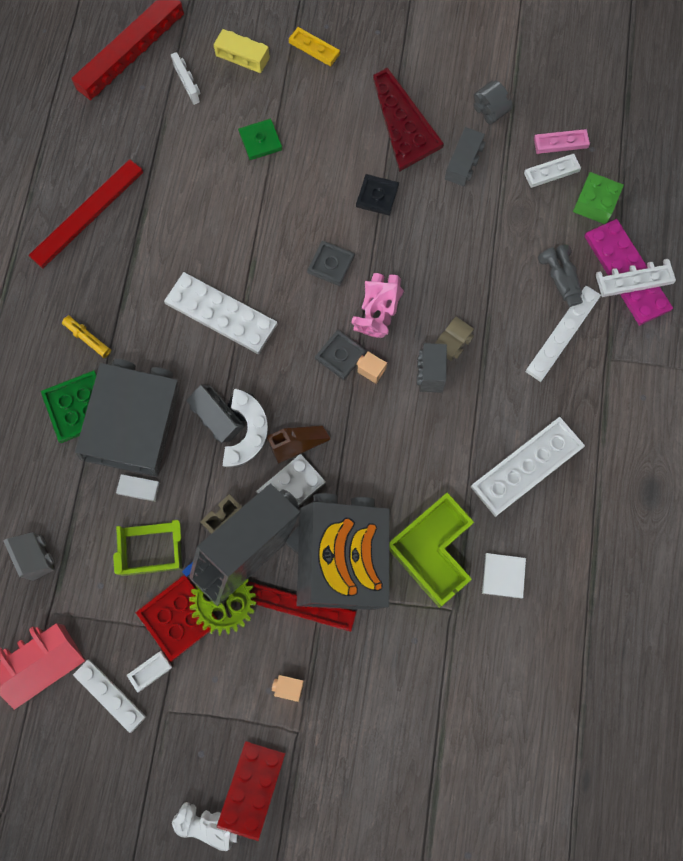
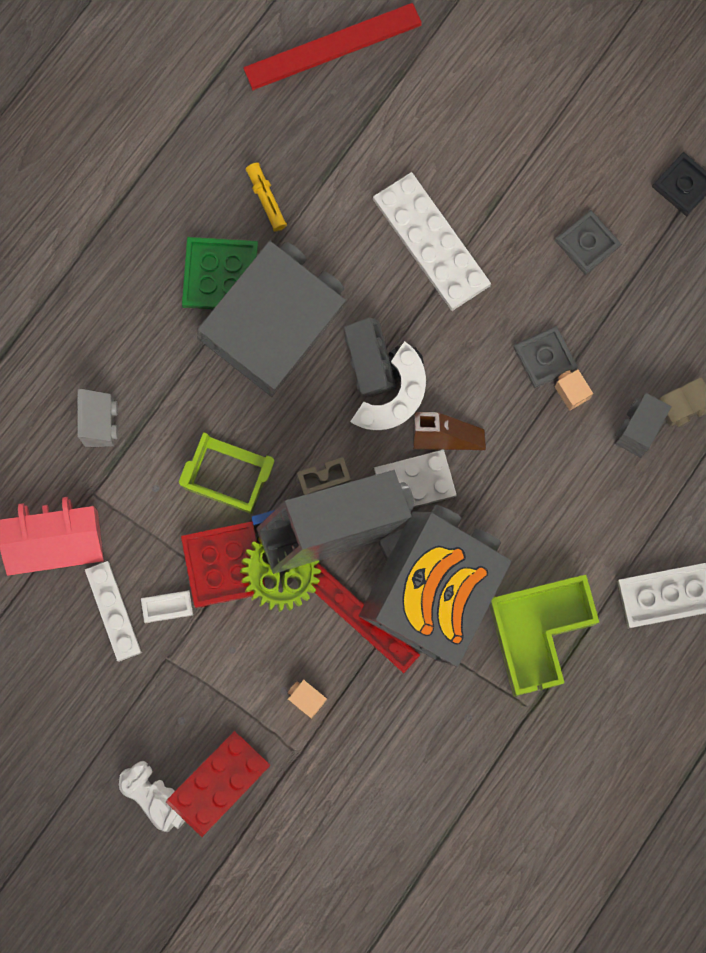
camera: 25 degrees right, 5 degrees up
white tile [116,474,160,502] -> none
green plate [238,118,282,161] -> none
bright pink hips [351,273,404,338] -> none
white tile [482,553,526,599] -> none

